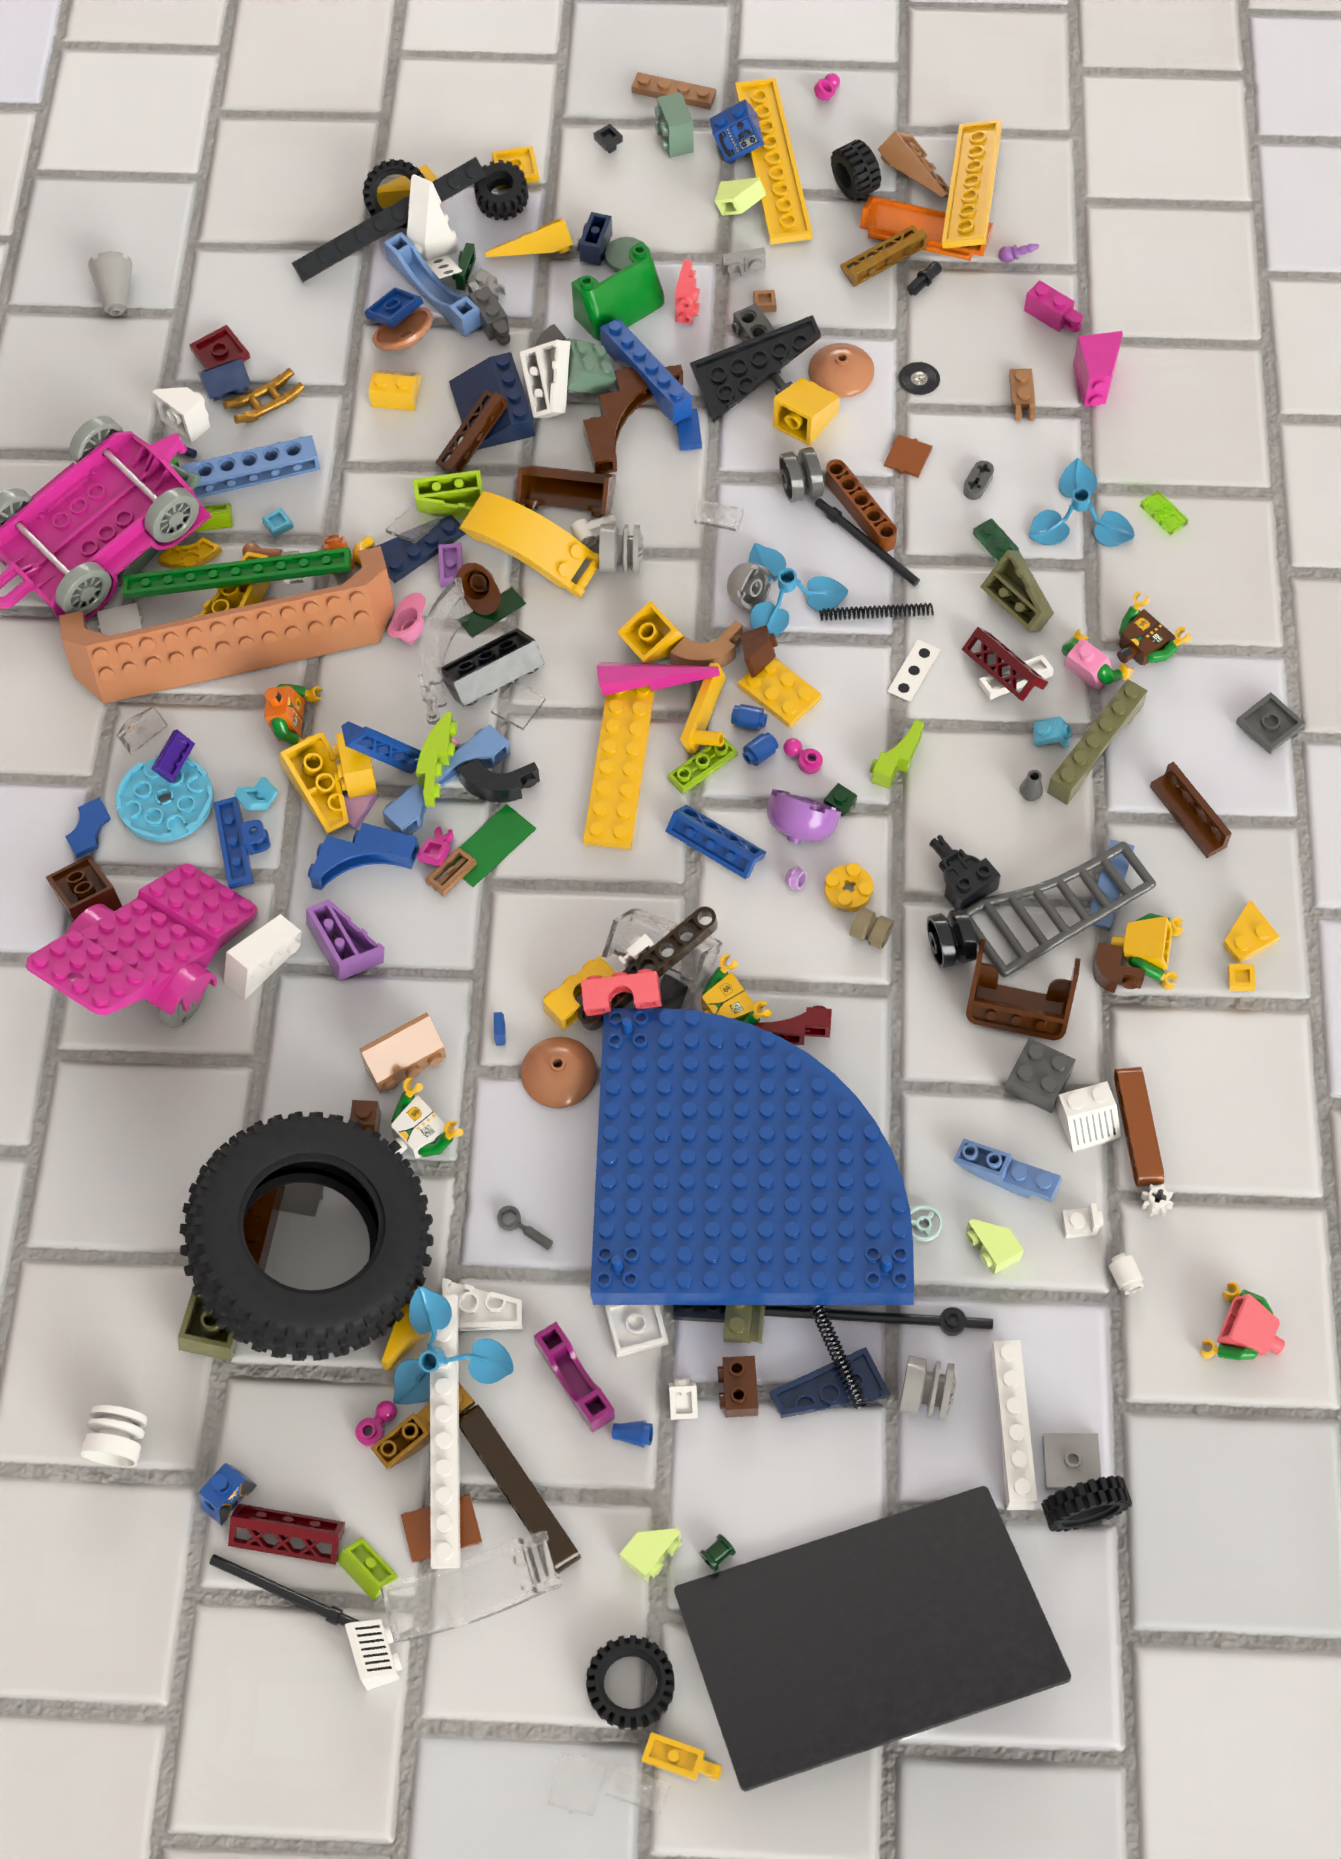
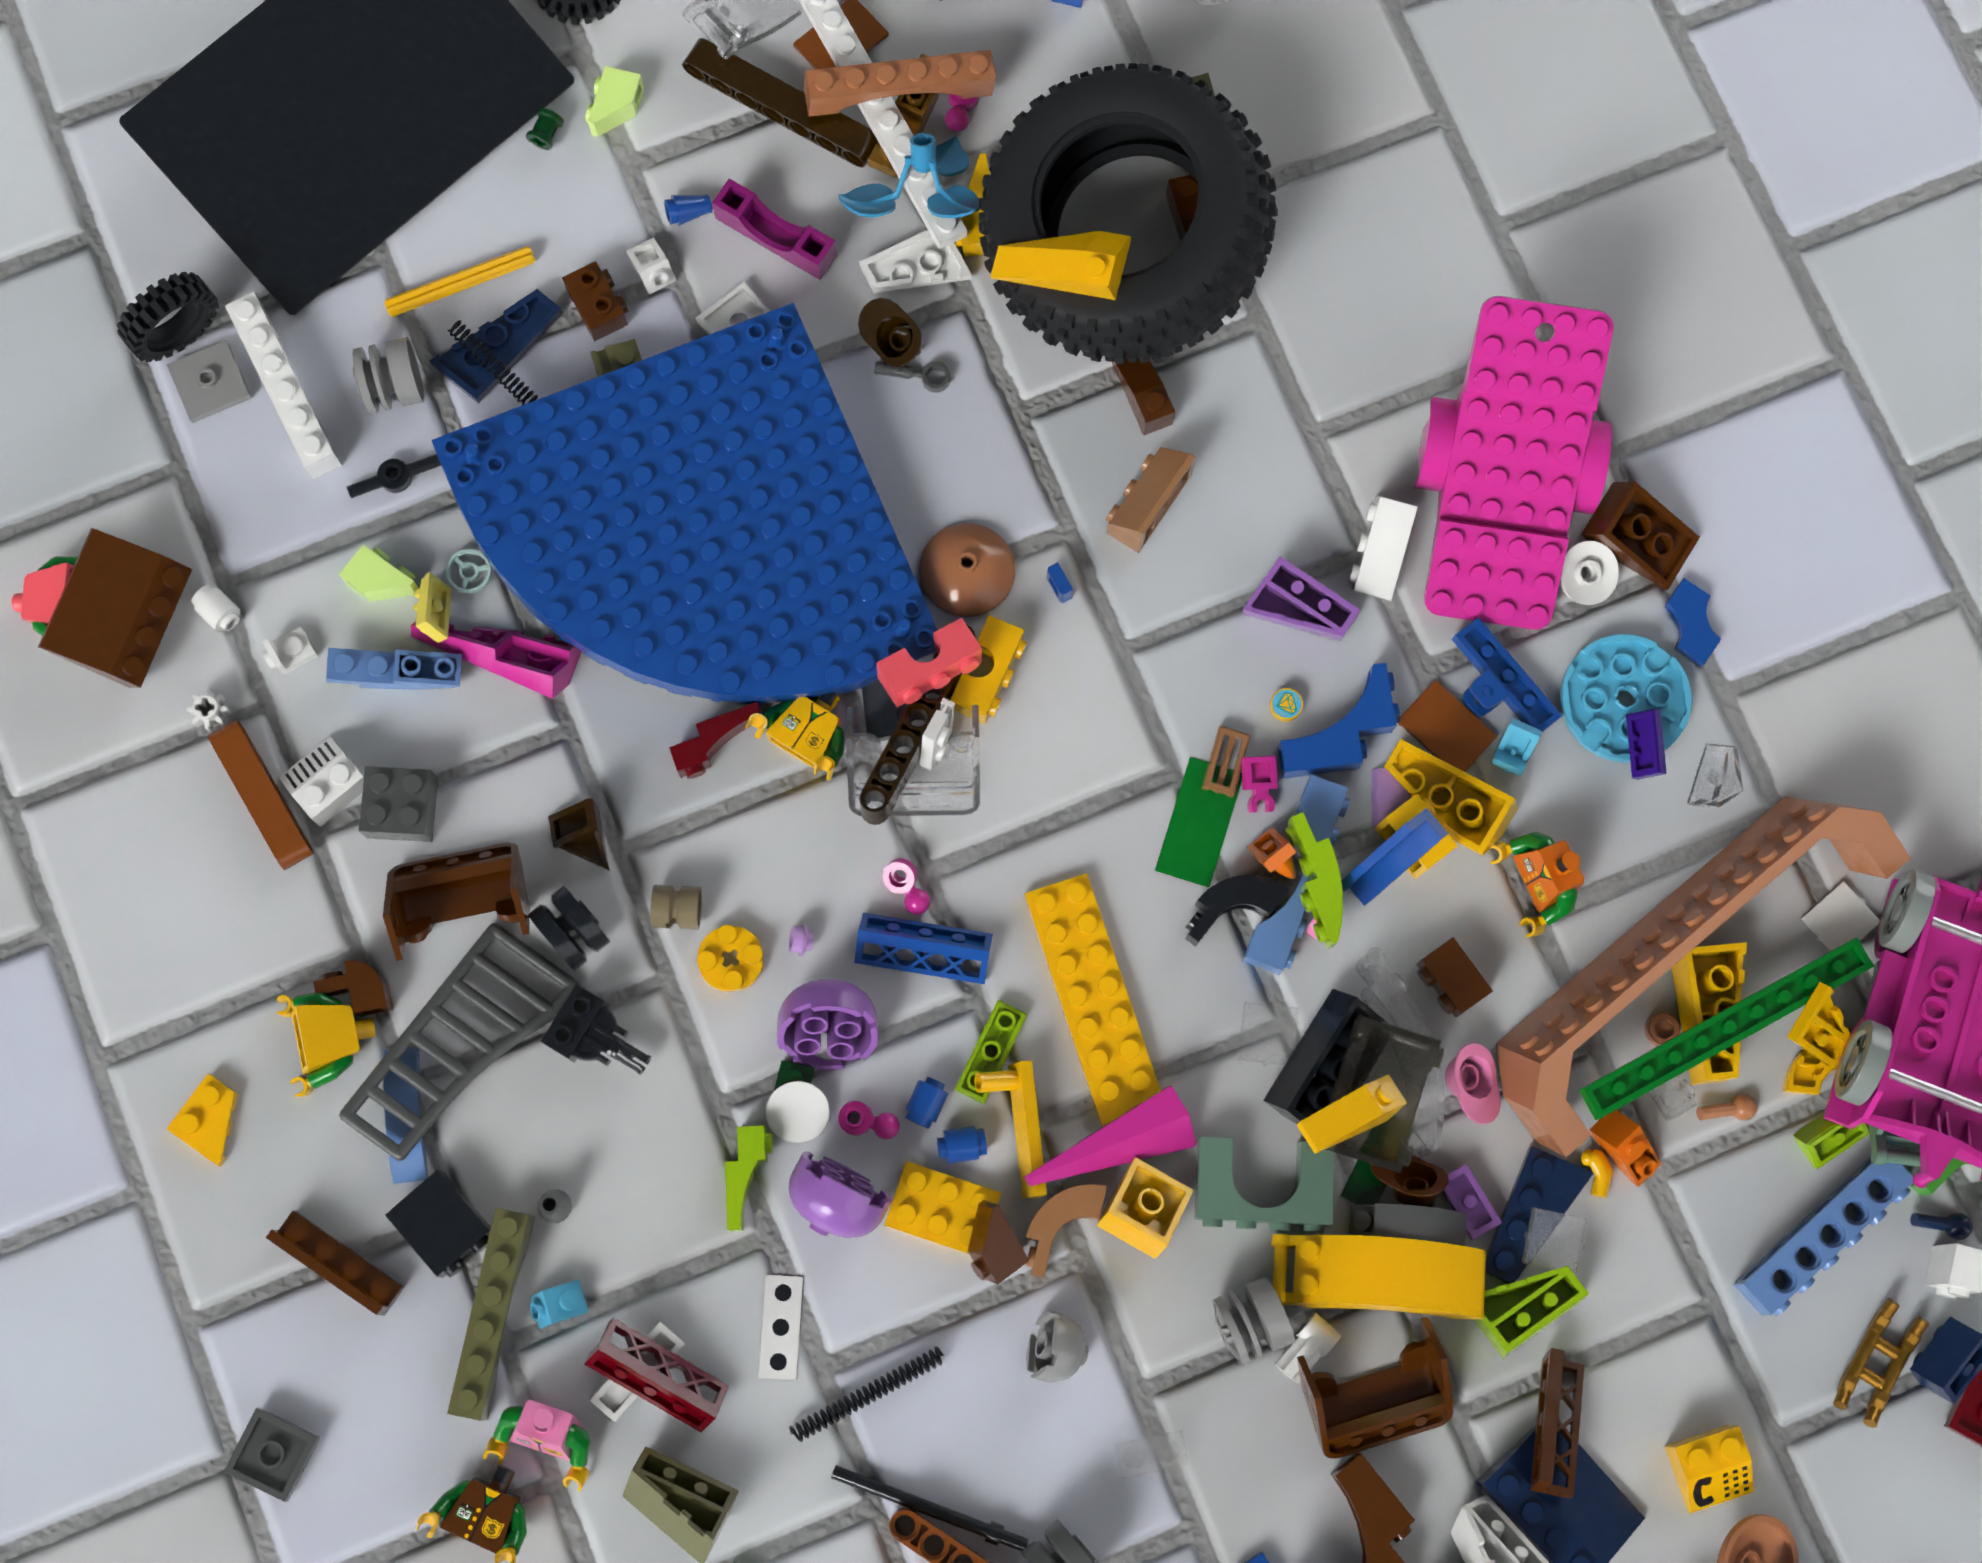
camera: 150 degrees right, 15 degrees up
medium azure tile [262,508,294,538] -> none
torso [388,1078,463,1159] -> none
dark azure plant [748,543,848,636] -> none
yellow plate [1227,964,1256,991] -> none
none -> reddish brown slope [38,528,193,688]
none -> yellow axle [384,246,535,317]
none -> black brick [385,1169,491,1278]
none -> dark pink wedge [411,621,582,699]
none -> light yellow plate [413,572,452,643]
none -> dark brown slope [548,798,610,871]
none -> white sticker [766,1081,830,1143]
none -> medium lavender cylinder [789,1151,893,1238]
none -> nougat arch [804,50,996,117]
none -> dark brown piece [858,298,923,367]
none -> dark pink plate [882,858,930,915]
none -> yellow wedge [990,231,1131,300]
none -> sand green arch [1194,1136,1335,1232]
none -> orange tile [1247,827,1296,879]
none -> tile [1270,688,1303,722]
none -> yellow slope [1297,1074,1407,1154]
none -> clear smoke windscreen [1326,1014,1444,1173]
none -> dark grey arch [1349,1203,1466,1246]
none -> dark orange piece [1397,680,1498,772]
none -> reddish brown brick [1416,937,1493,1018]
none -> white dish [1560,541,1619,605]
none -> yellow wing [1787,982,1850,1068]

